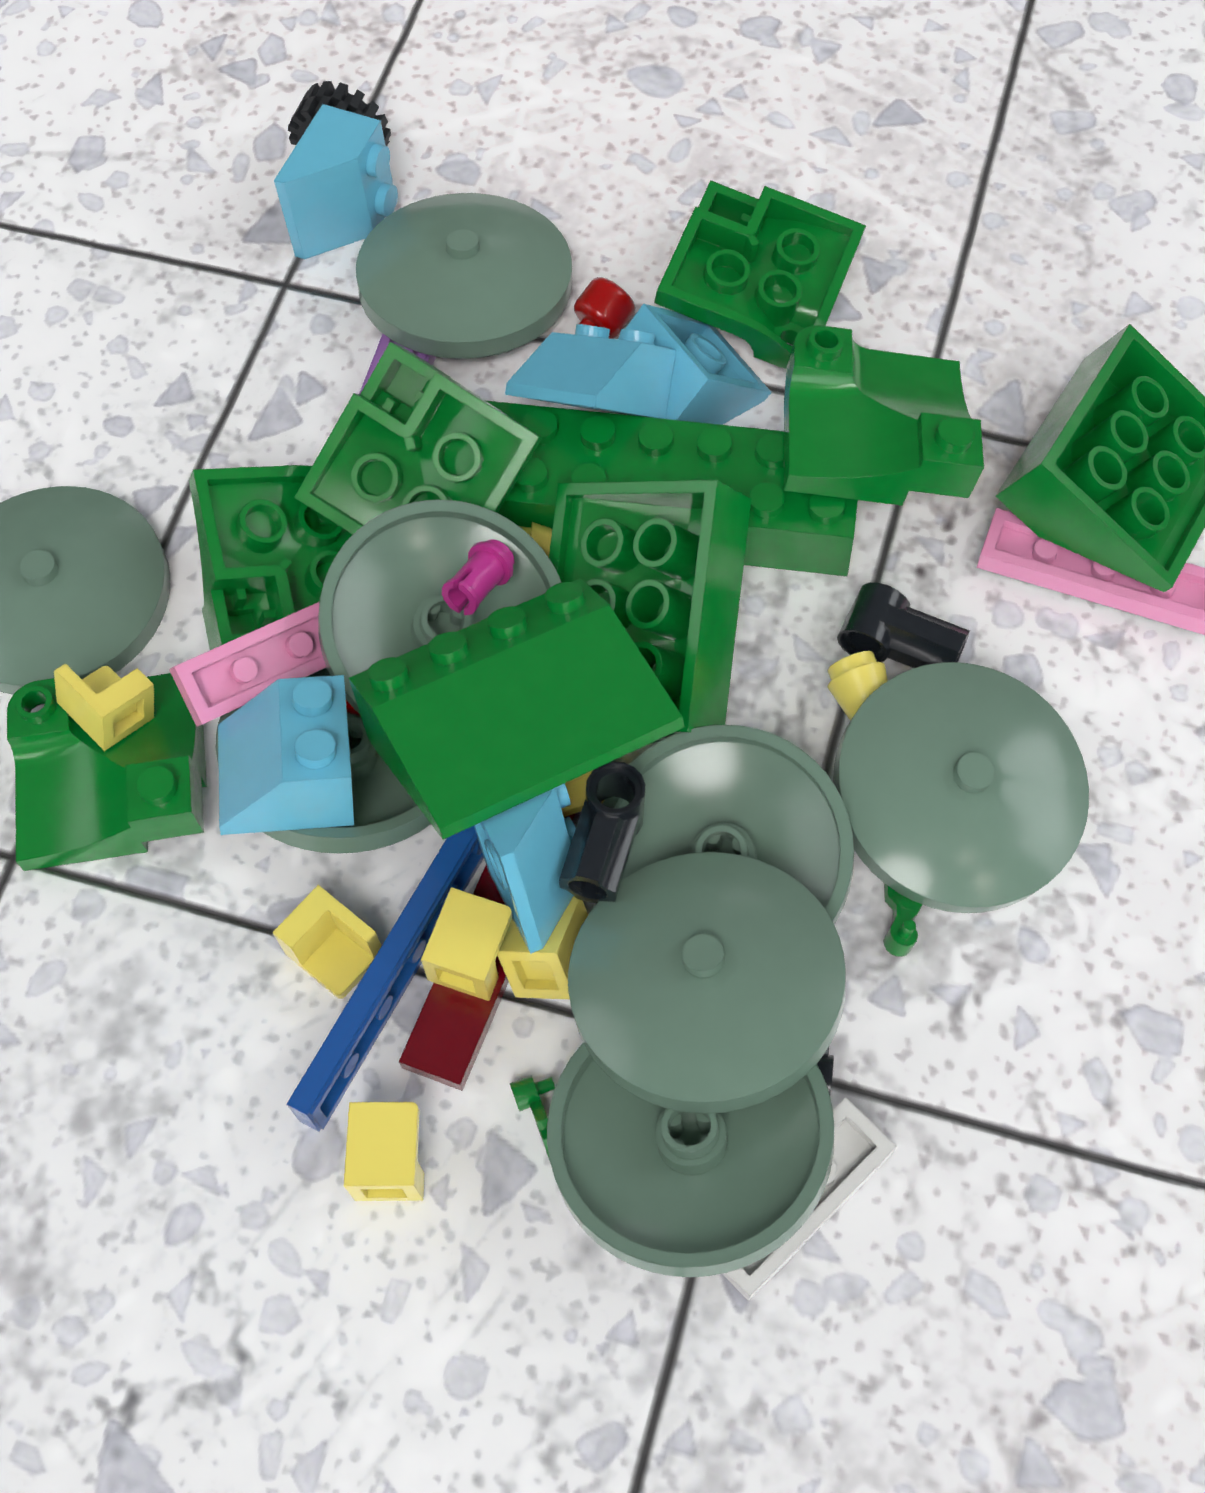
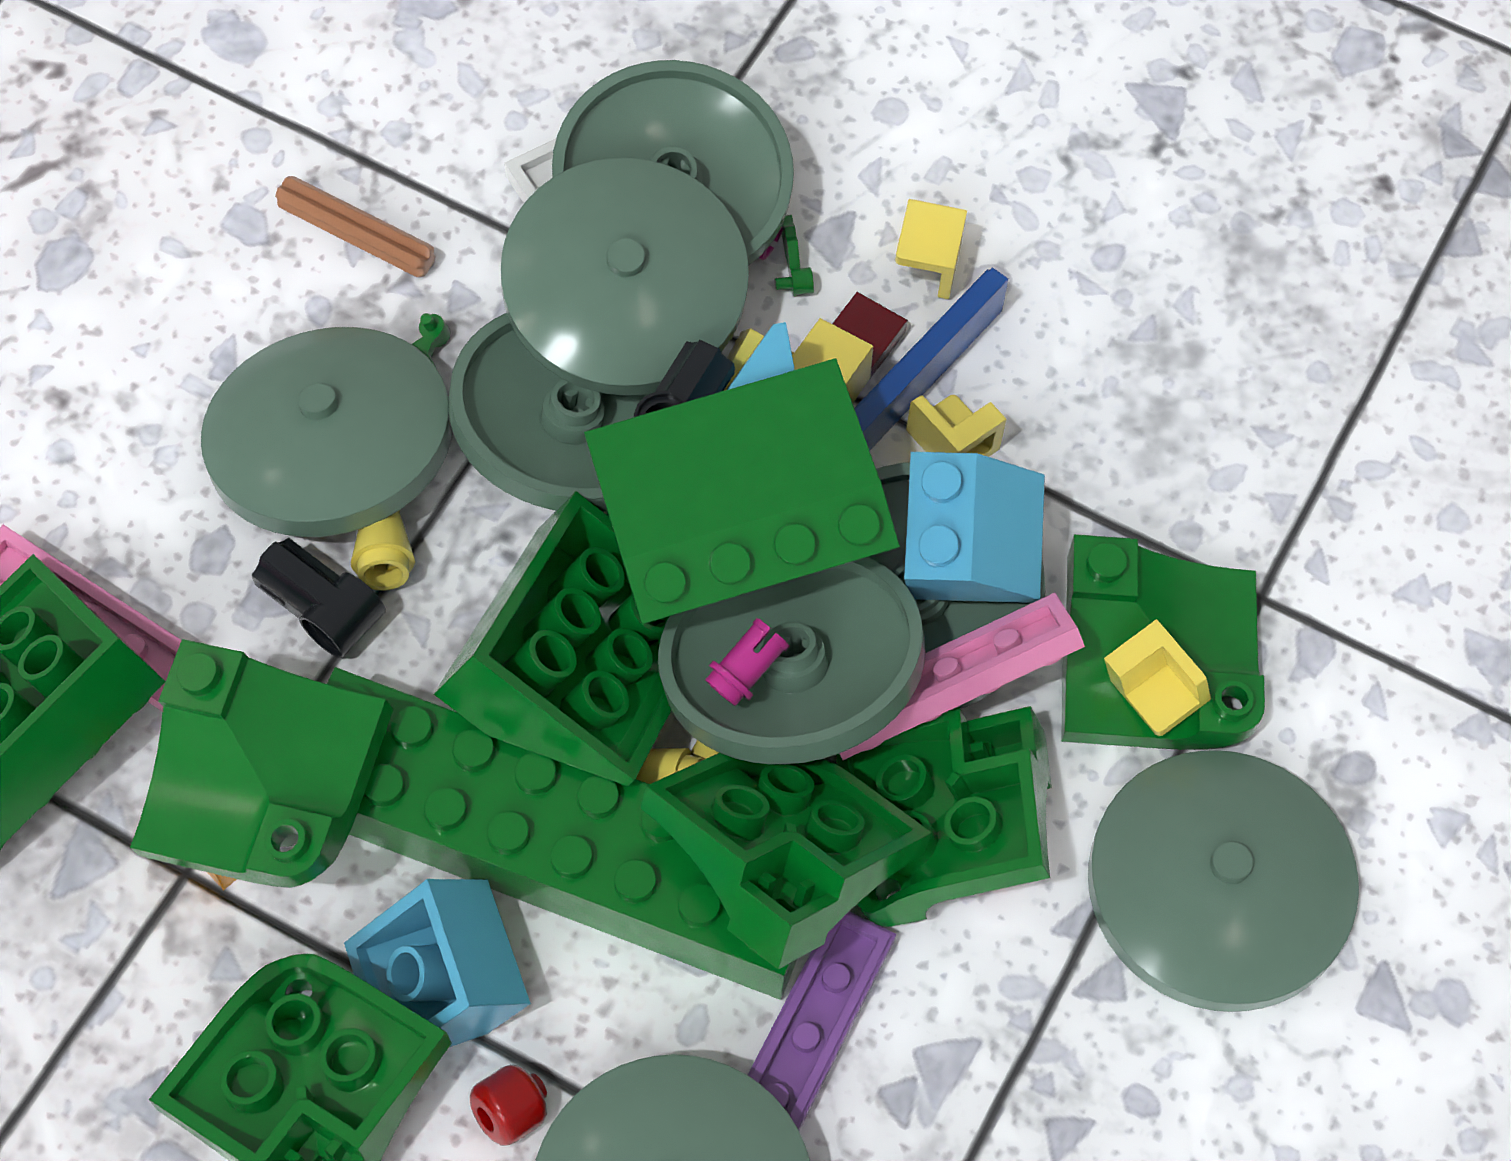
camera: 175 degrees left, 0 degrees up
medium azure slope [505,324,676,419] -> none
none -> nougat axle [275,176,436,277]

